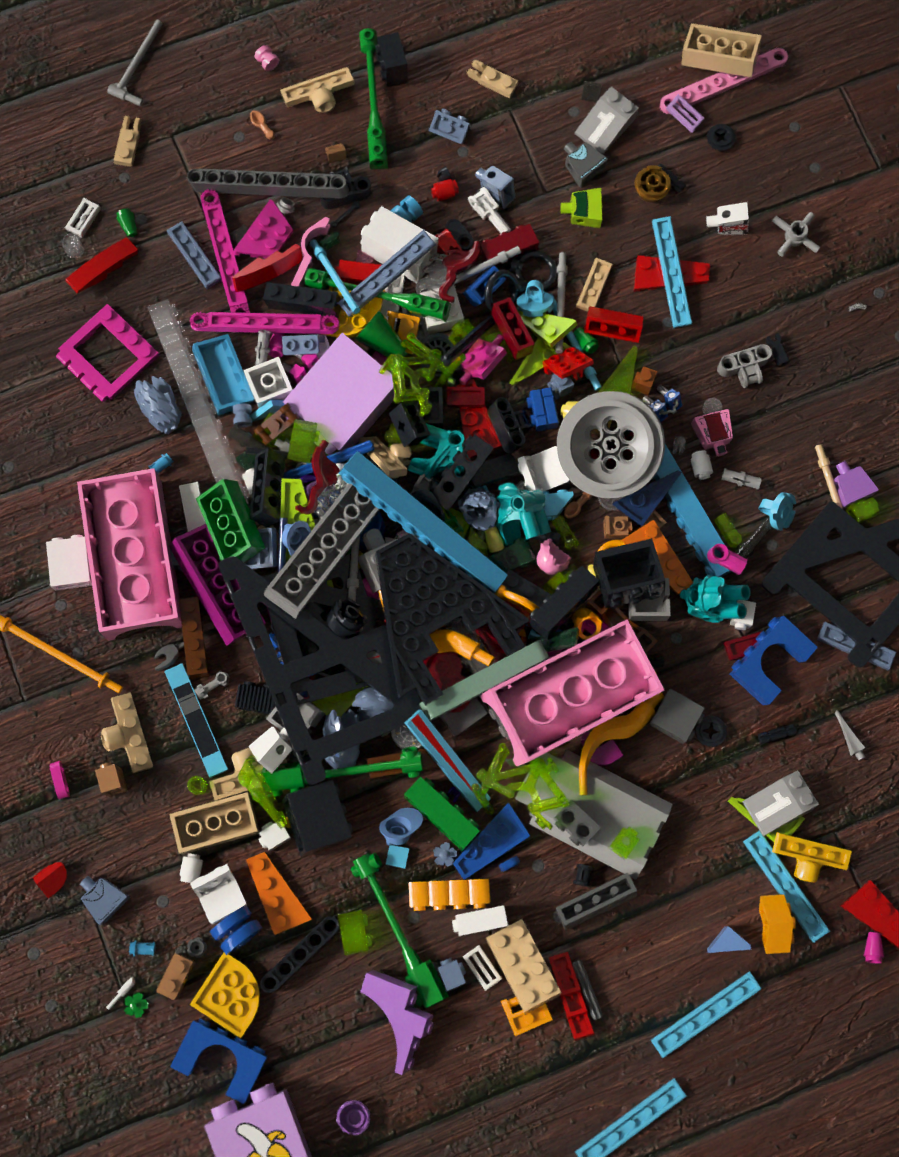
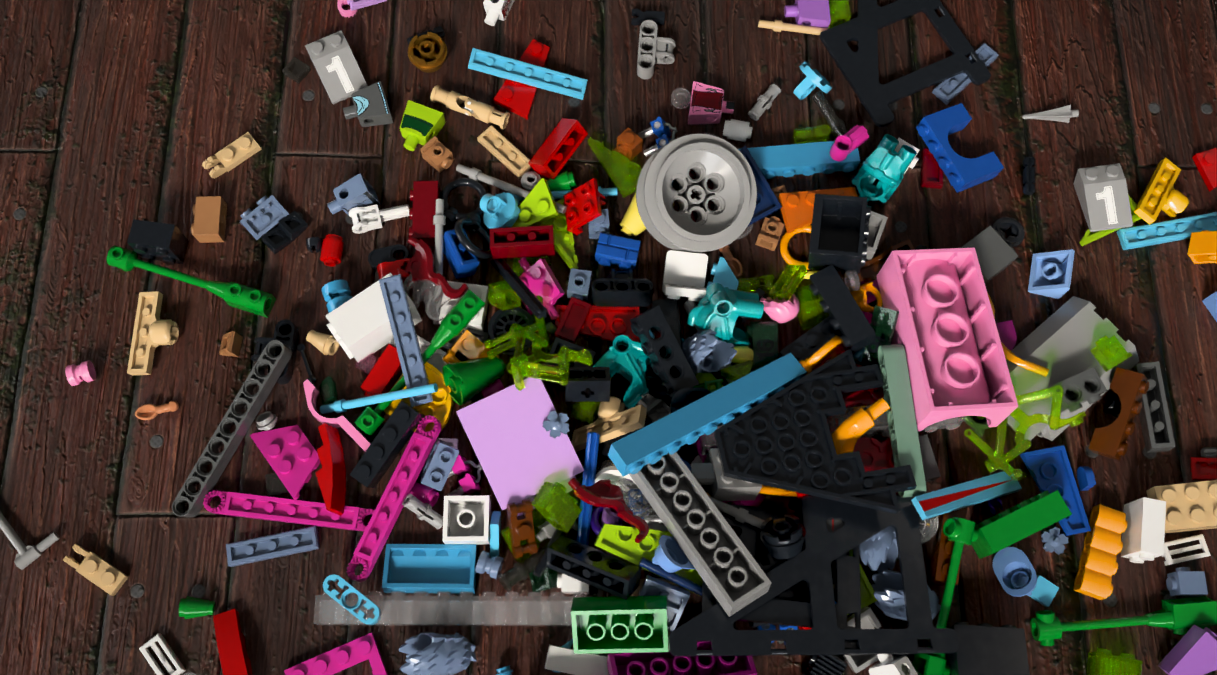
camera: 65 degrees left, 5 degrees down
none -> medium nougat brick [191,196,227,243]
none -> black slope [261,211,308,254]
none -> tan cone [306,330,339,355]
none -> medium azure beam [323,574,381,625]
none -> medium nougat brick [420,136,454,173]
none -> tan piece [430,85,510,130]
none -> light grey plate [521,171,541,191]
none -> sand blue plant [542,410,570,438]
none -> sand blue brick [567,268,592,302]
none -> clear neon green tile [769,265,808,300]
none -> clear tile [845,270,860,292]
none -> light blue slope [1028,249,1075,299]
none -> reddish brown arch [1088,367,1149,461]

